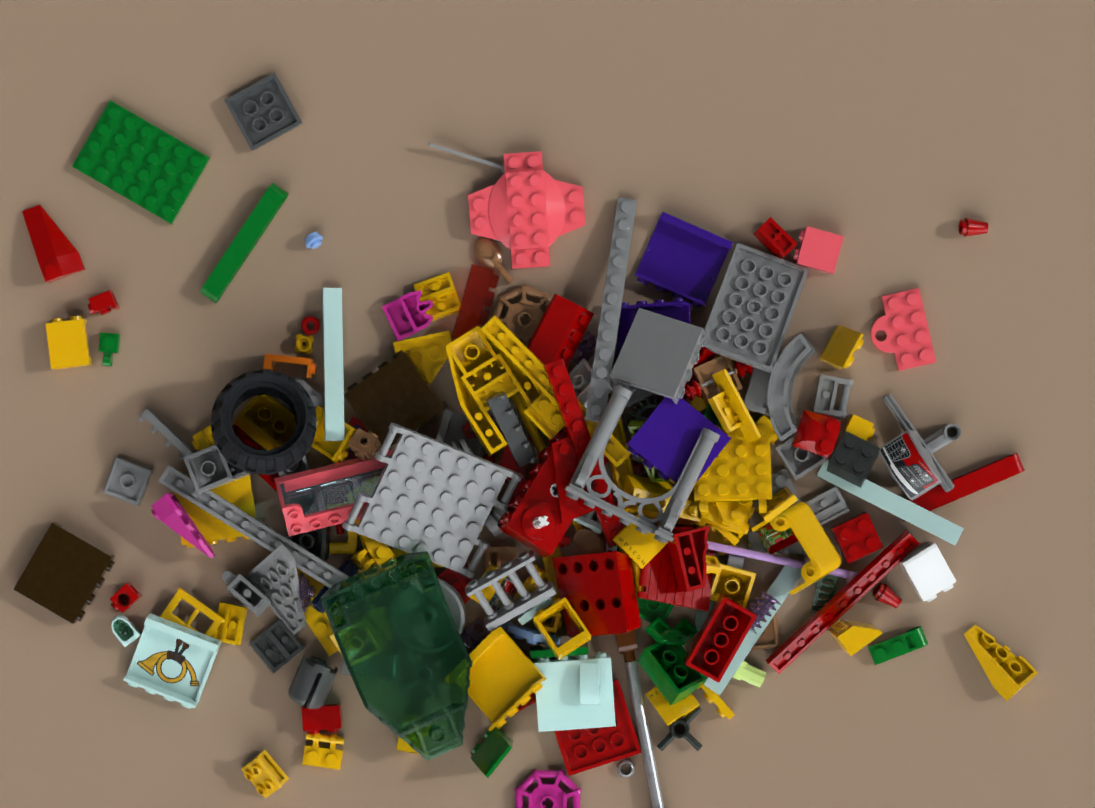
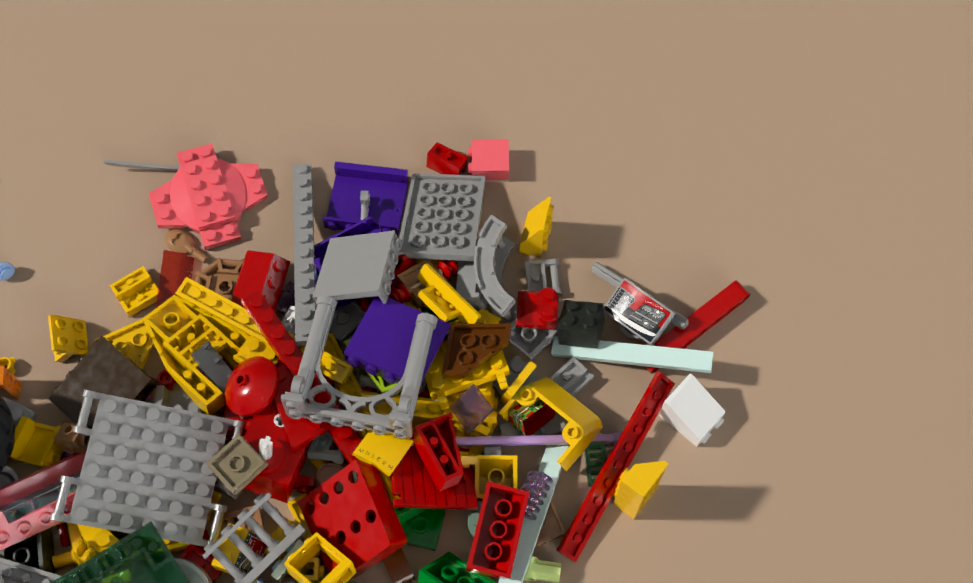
camera: 15 degrees left, 25 degrees down
red plate [301,316,320,335] -> none
light aqua tile [322,288,345,441] -> none
dark pink plate [382,290,433,341] -> none
red plate [462,421,477,439] -> none
green tile [645,616,698,645] -> none
red brick [830,512,884,564] -> none
yellow brick [843,414,875,441] -> none
green plate [868,626,928,665] -> none
coral plate [870,288,936,371] -> none
red cone [872,583,902,608] -> none
light grey piece [923,423,961,454] -> none
red cone [958,218,988,237] -> none
yellow wedge [964,624,1038,701] -> none
none -> yellow bracket [48,314,89,363]
none -> red plate [156,368,176,391]
none -> dark tan tile [206,433,268,496]
none -> red dish [225,356,279,417]
none -> light grey bar [360,191,370,220]
none -> reddish brown plate [442,323,512,378]
none -> piece [449,384,494,433]

